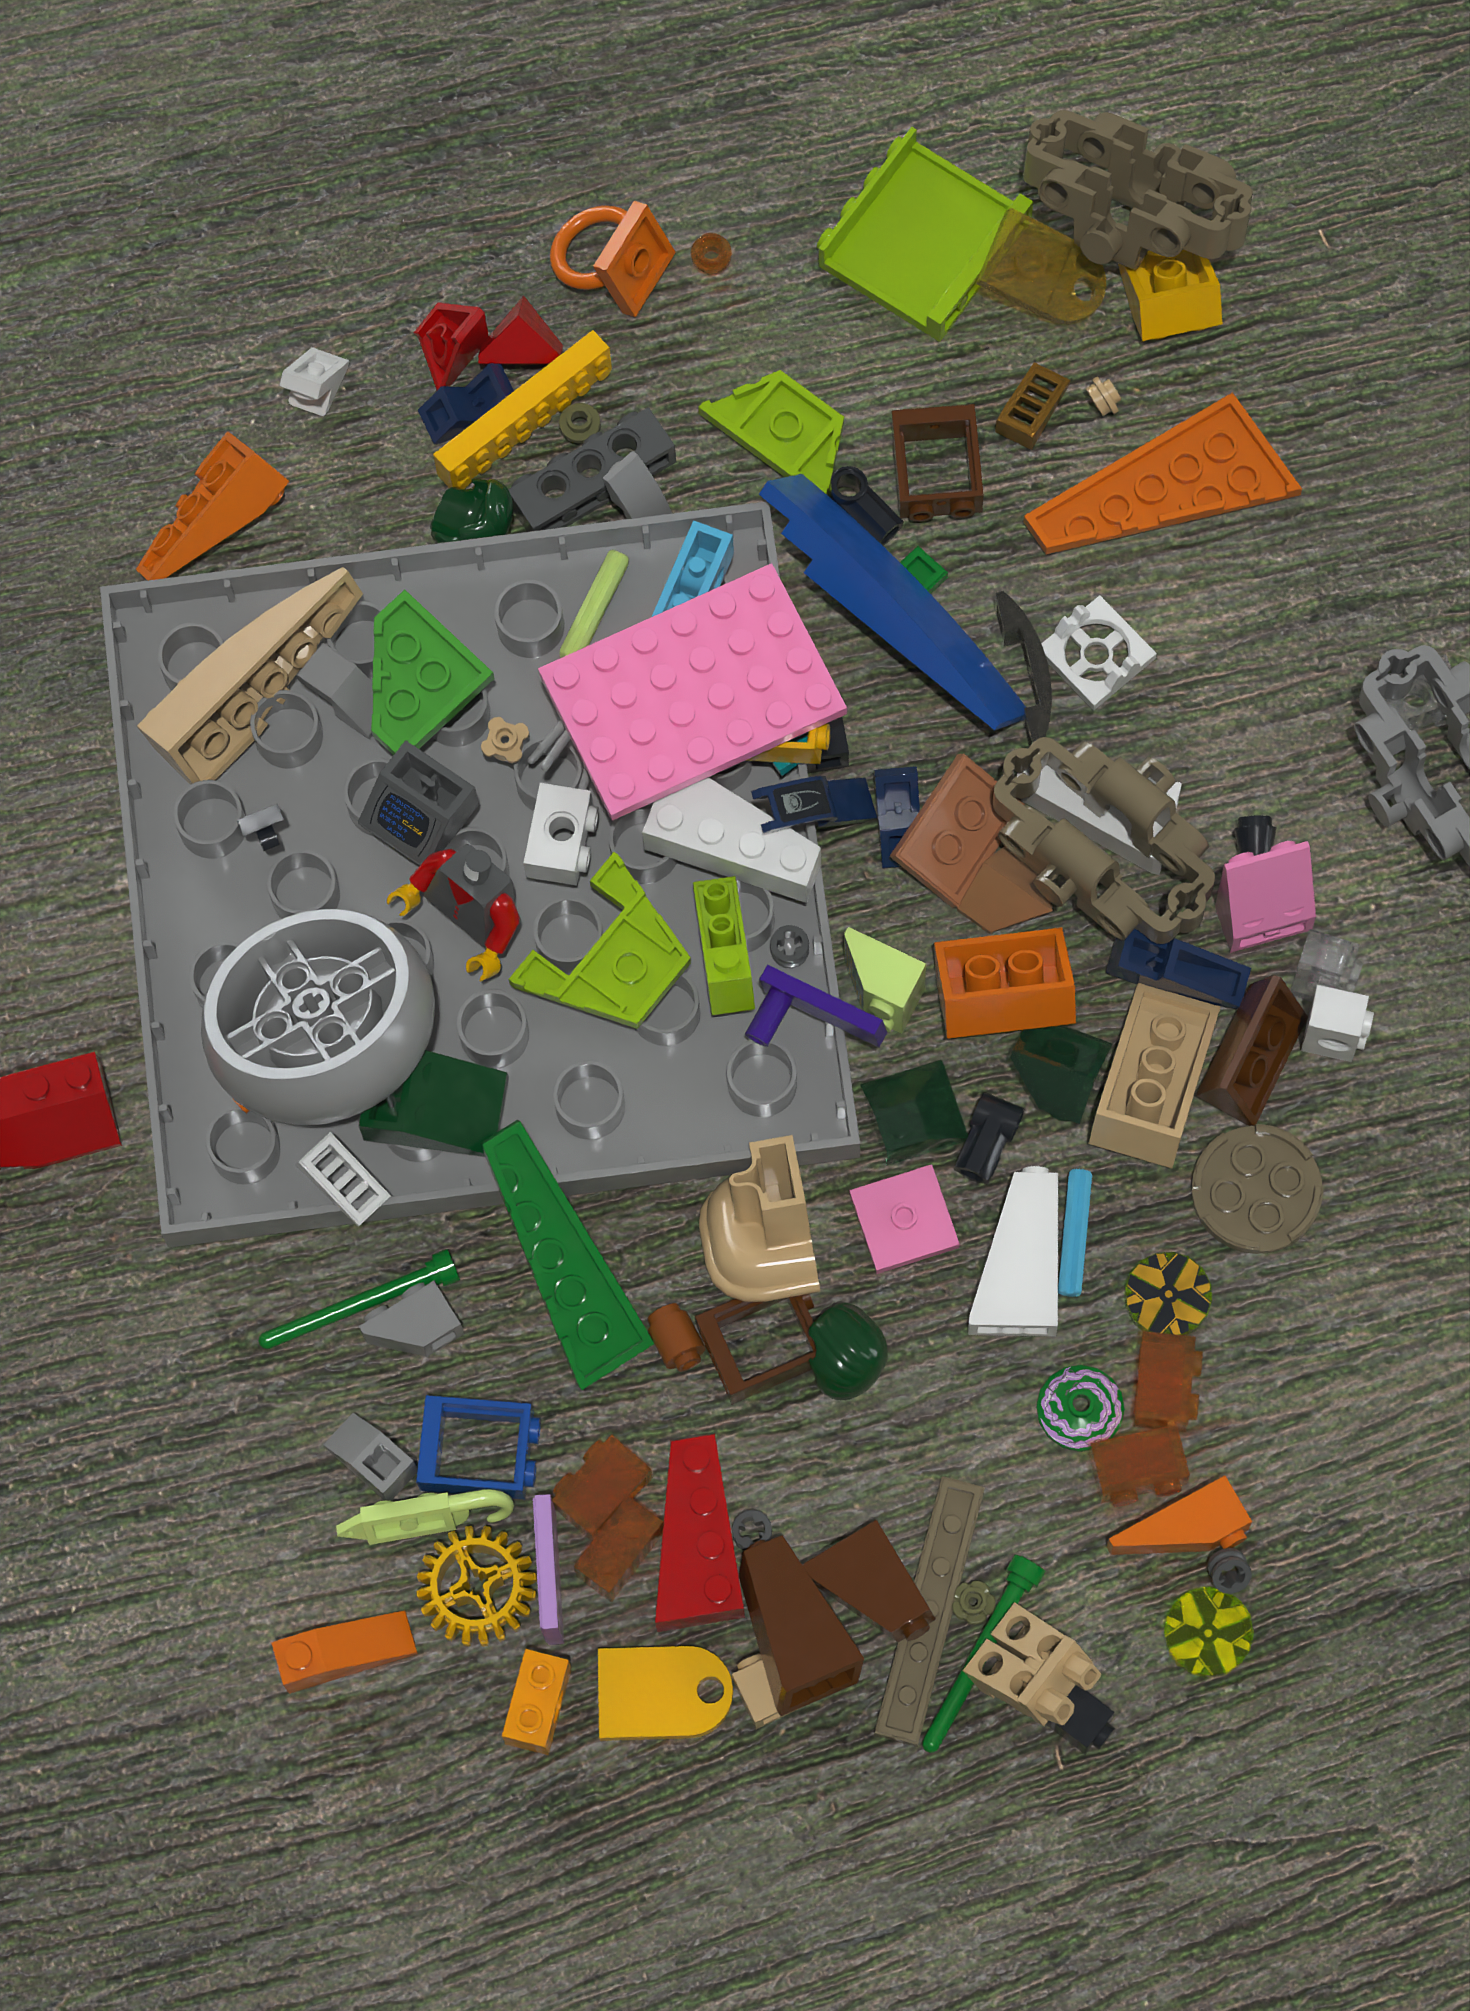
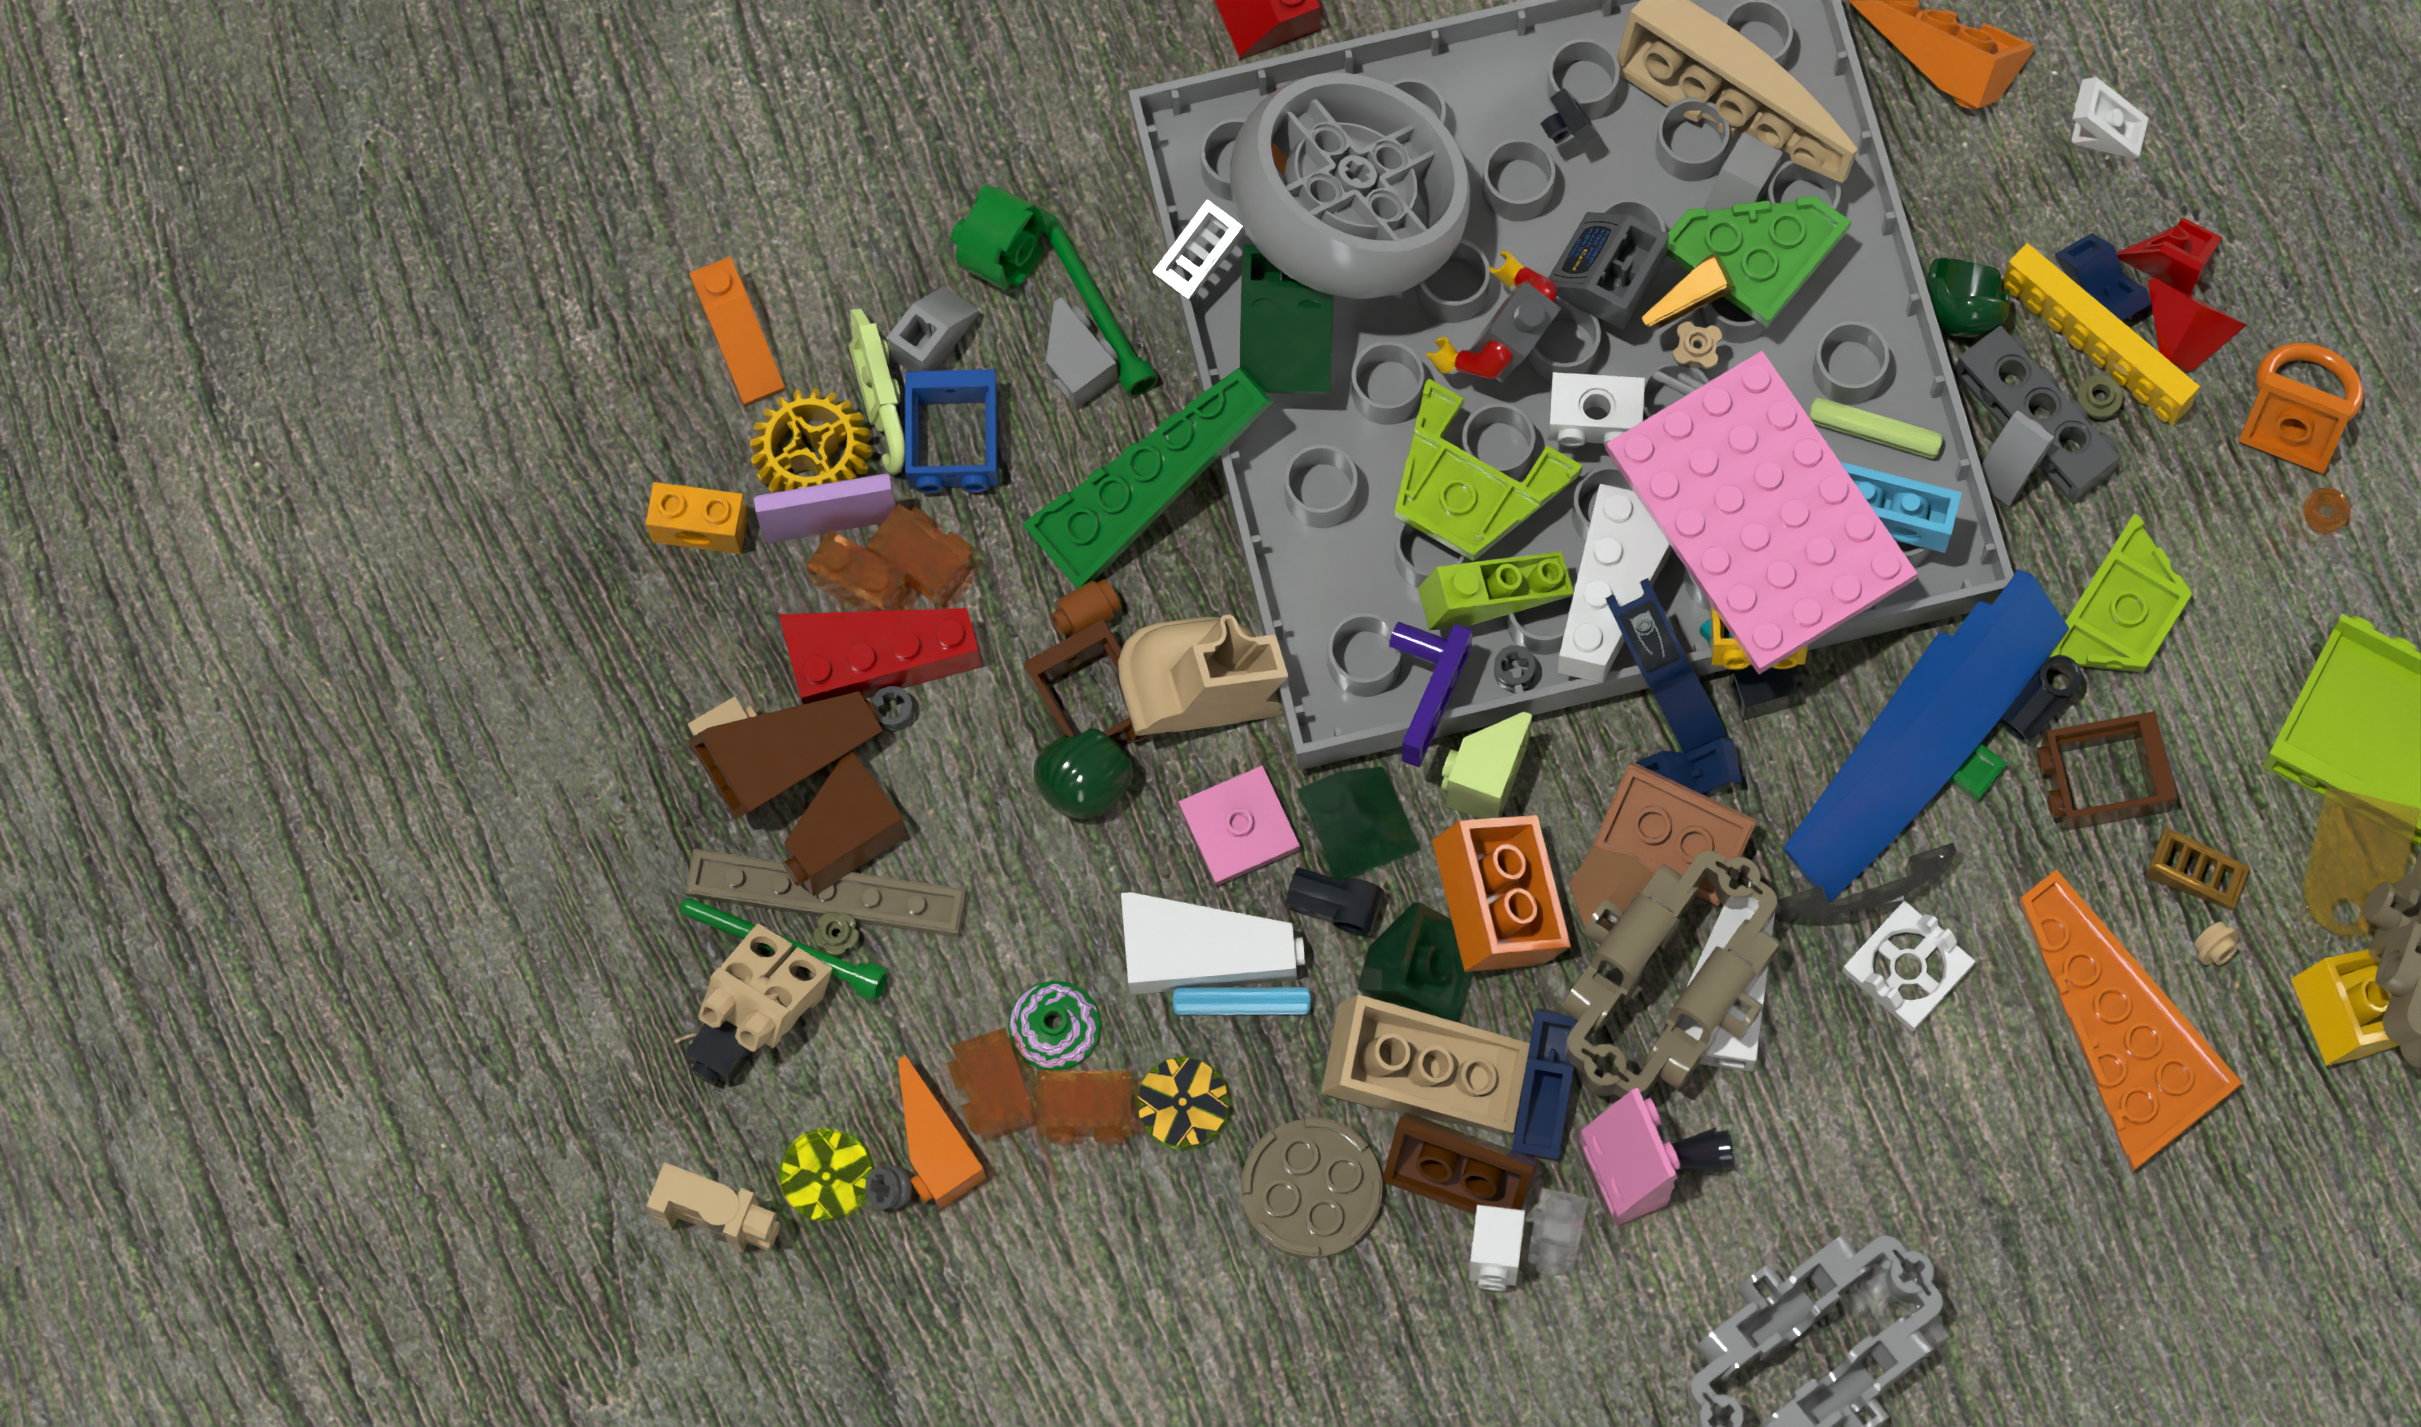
camera: 85 degrees right, 0 degrees up
yellow tile [598,1646,733,1741] -> none
none -> tan hips [646,1162,781,1253]
none -> green brick [950,184,1050,291]
none -> slope [1642,253,1735,330]

